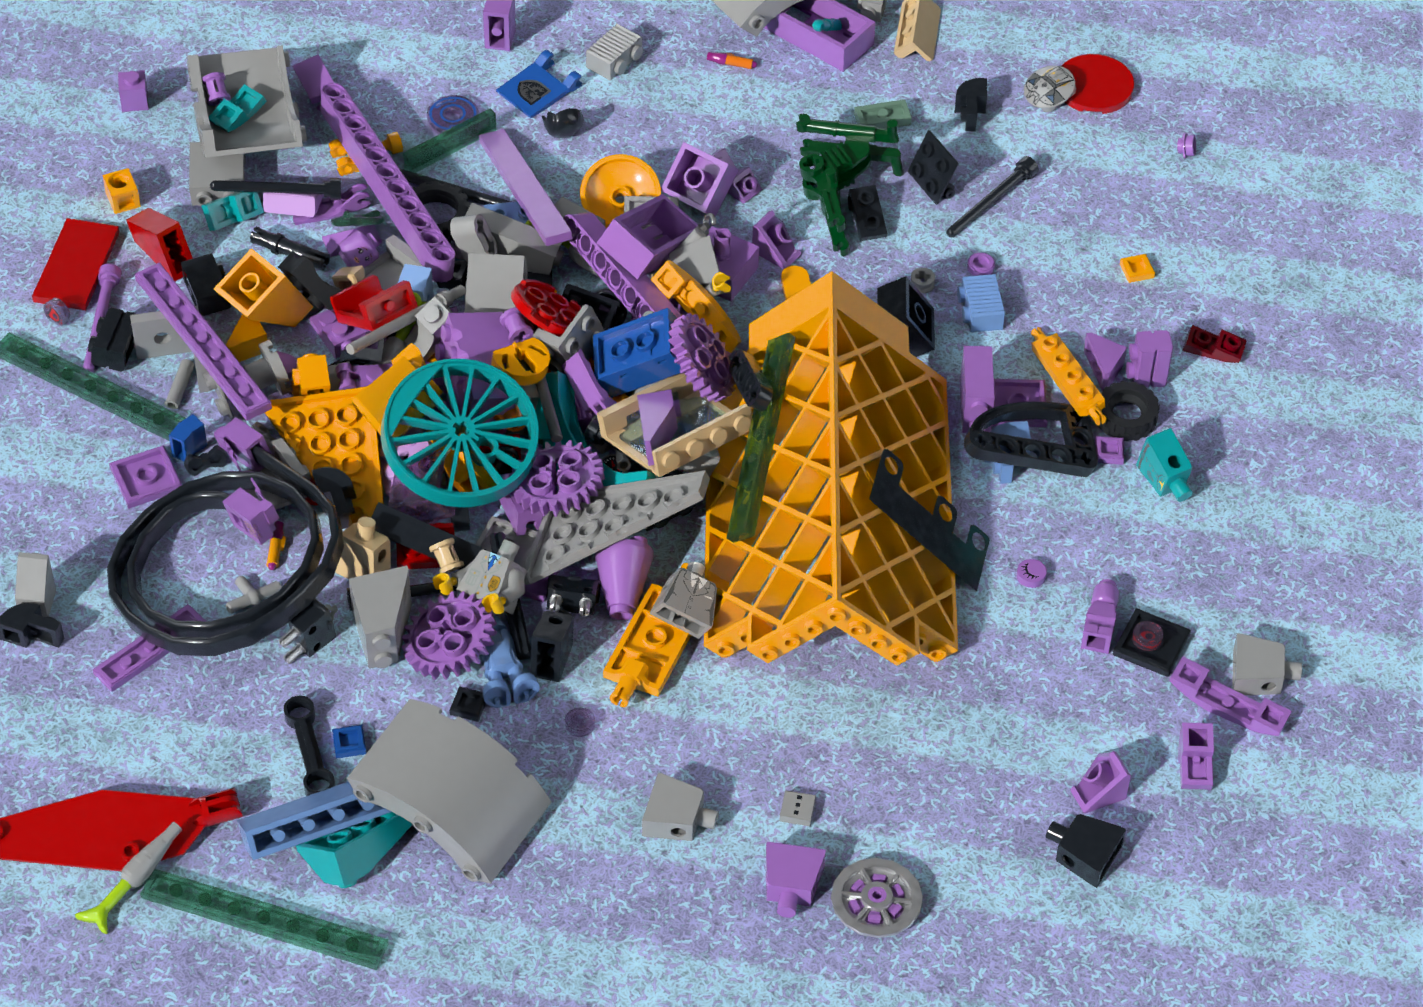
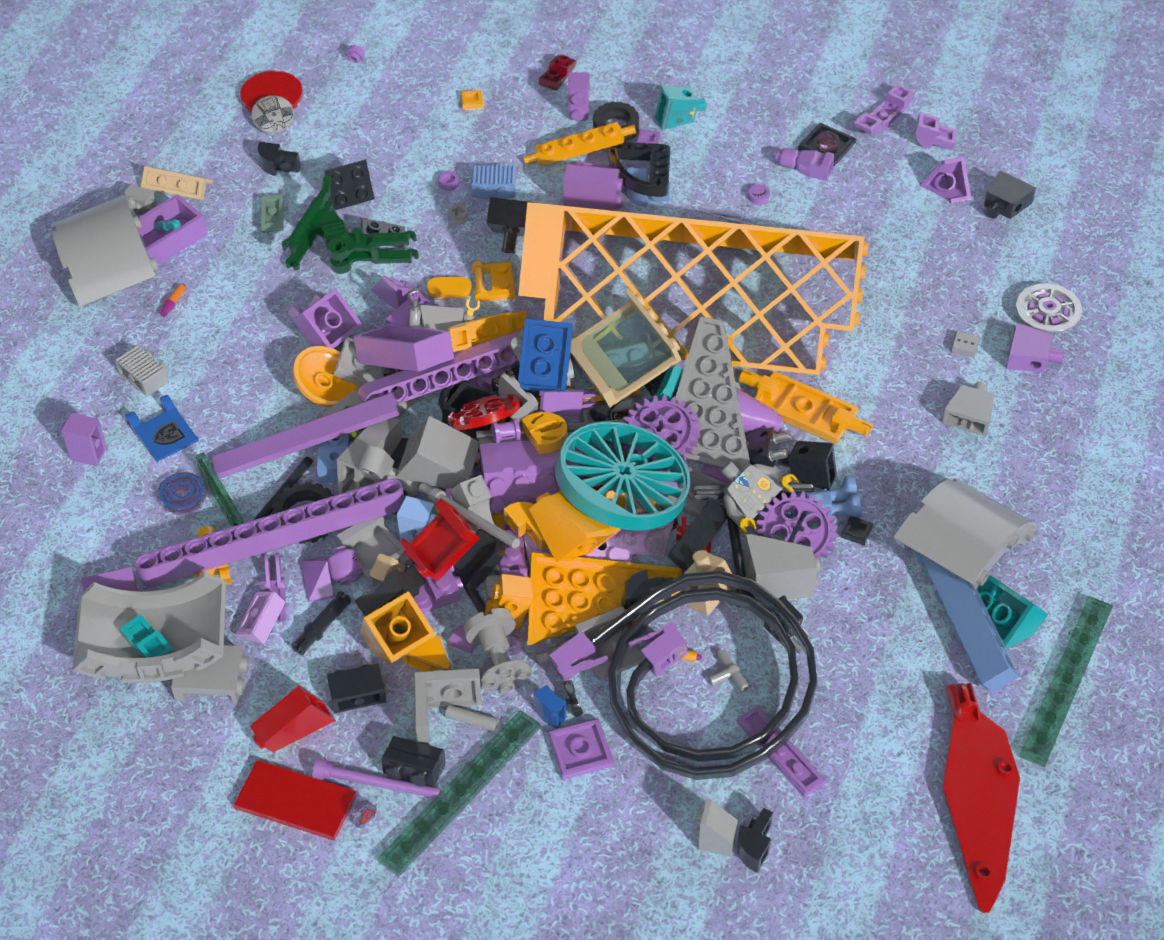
camera: 80 degrees left, 0 degrees up
light grey piece [75,822,182,934] -> none
light orange brick [102,168,141,214] -> none
medium lavender brick [118,70,149,112] -> none
medium lavender tile [135,262,272,421] -> none
teal slope [201,192,264,231] -> none
medium lavender bush [202,72,231,106] -> none
black piece [210,178,341,200] -> none
black piece [284,695,335,796] -> none
piece [331,210,385,227] -> none
blue tile [332,725,367,759] -> none
tan bush [429,538,464,574] -> none
black hair [542,108,584,138] -> none
clear purple tile [565,707,595,737] -> none
medium lavender slope [637,389,682,466] -> none
light grey torso [650,562,717,639] -> none
medium lavender gear [668,313,736,402] -> none
clear green tile [727,333,796,543] -> none
black beam [729,349,773,412] -> none
black piece [946,156,1039,238] -> none
medium lavender slope [1084,332,1127,391] -> none
light grey torso [1232,633,1302,695] -> none

